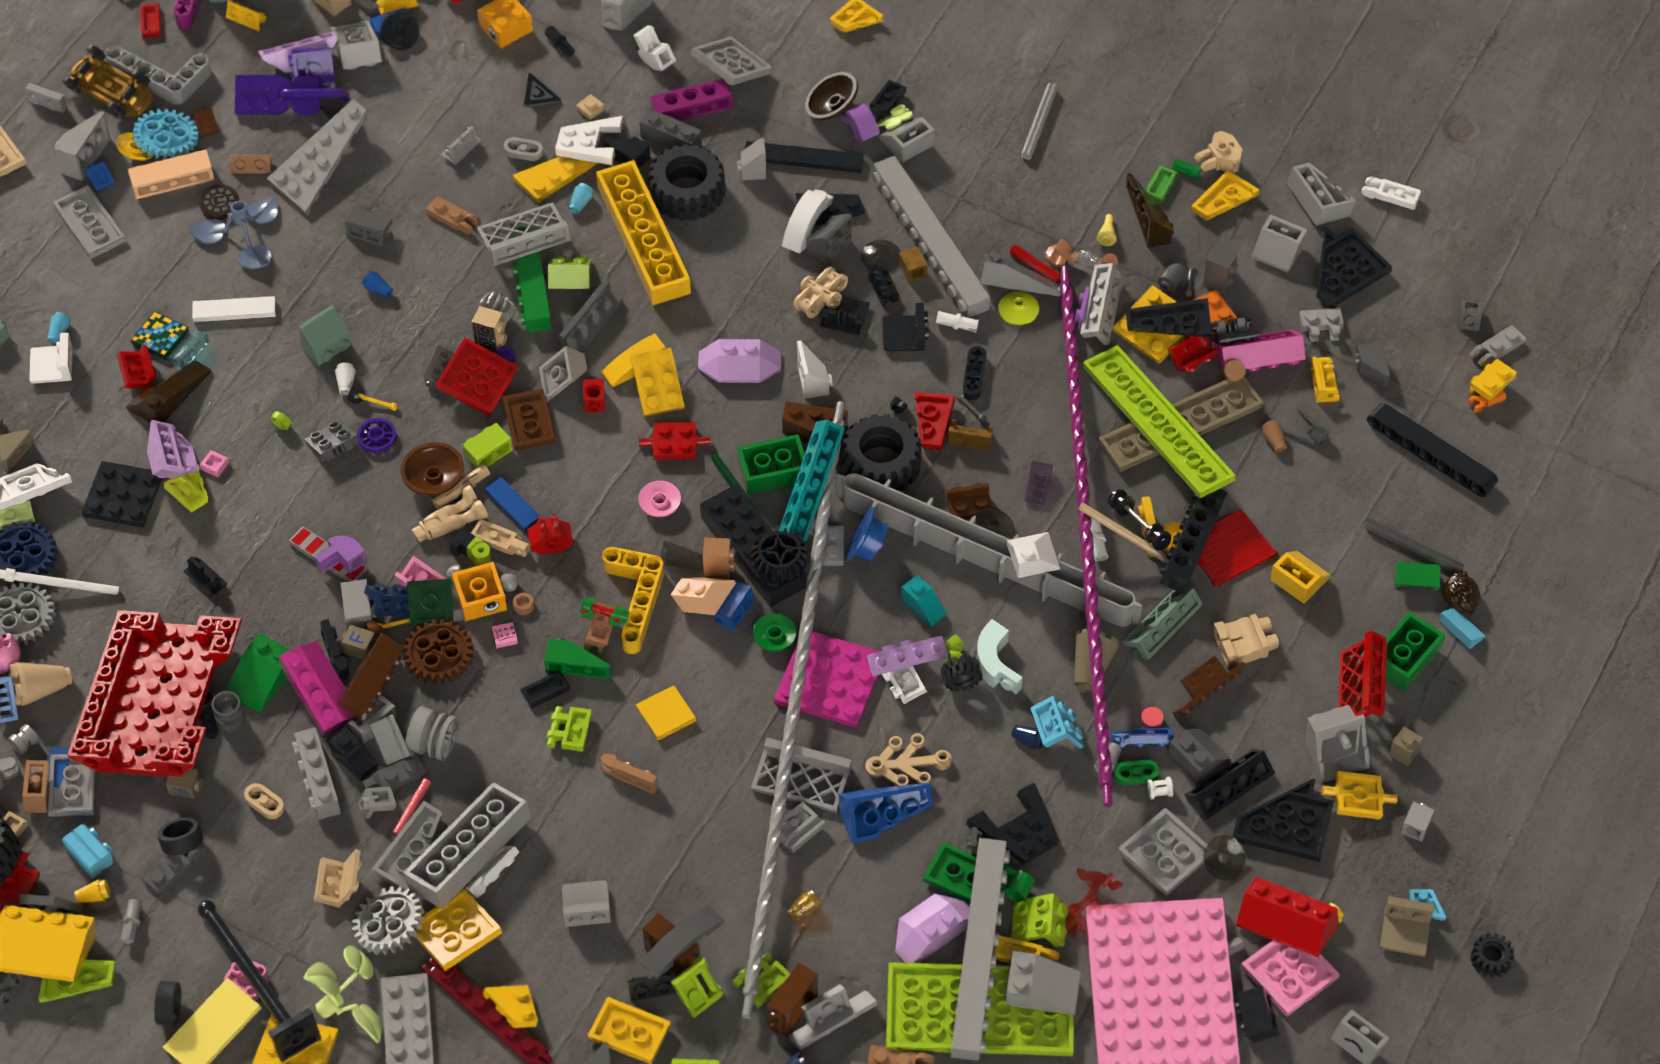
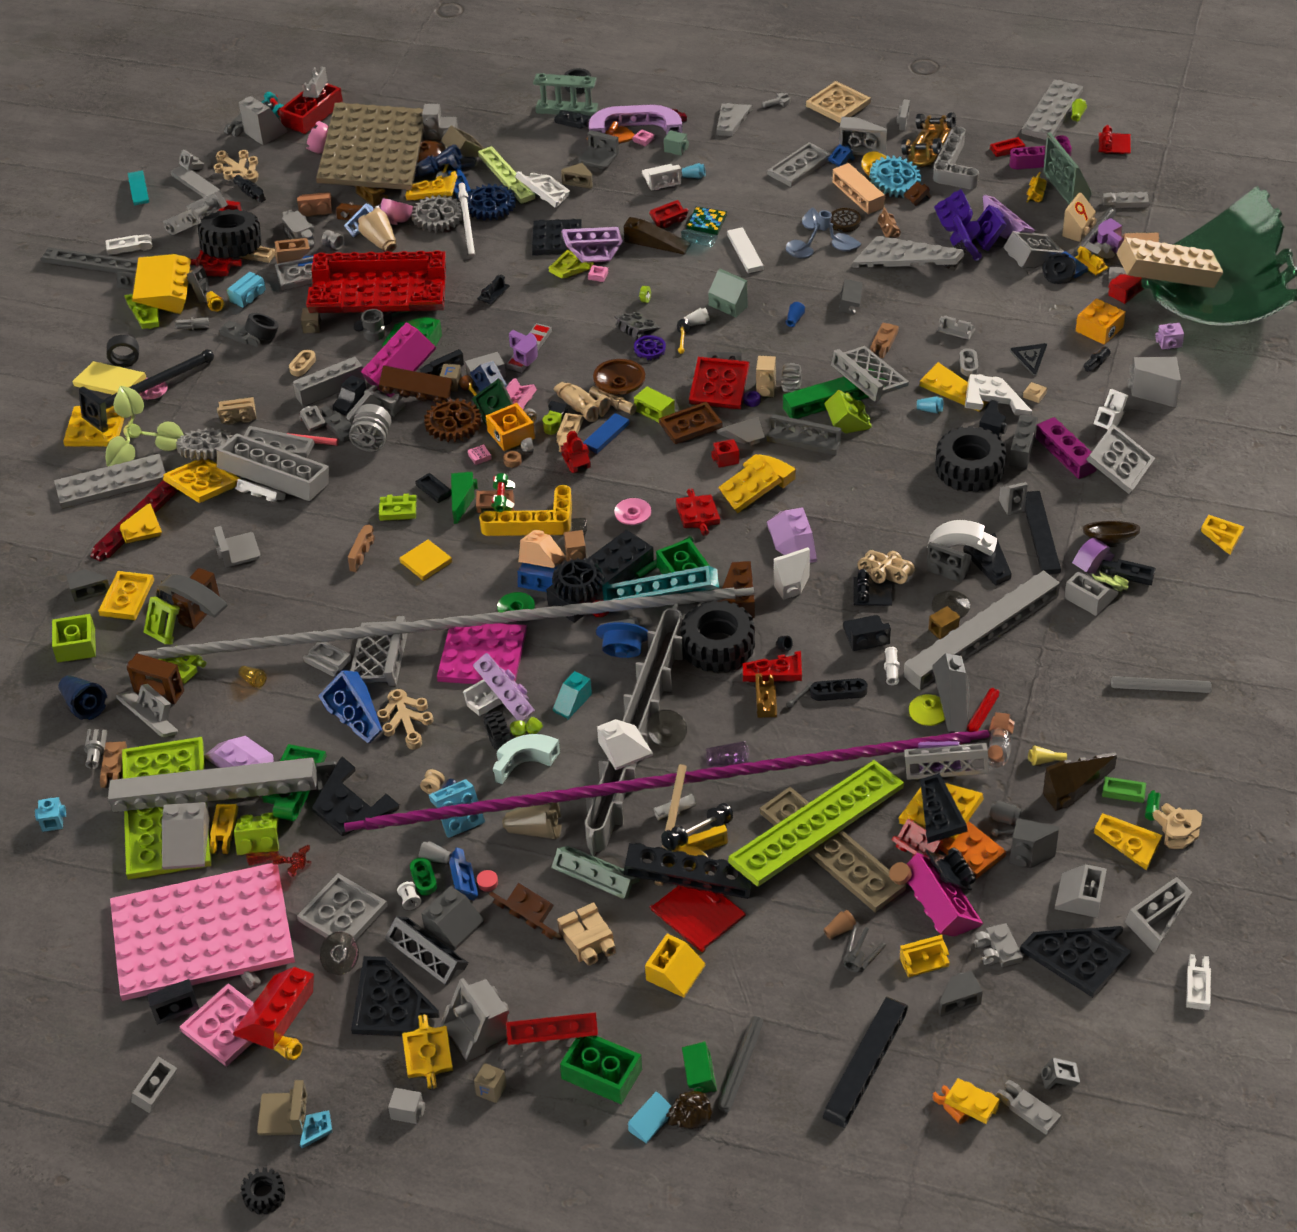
camera: 80 degrees right, 10 degrees down
yellow brick [596,160,691,305] -> none
black hinge [868,263,899,307] -> none
reddish brown bracket [946,483,994,520] -> none
none -> tan wheel [420,769,445,794]

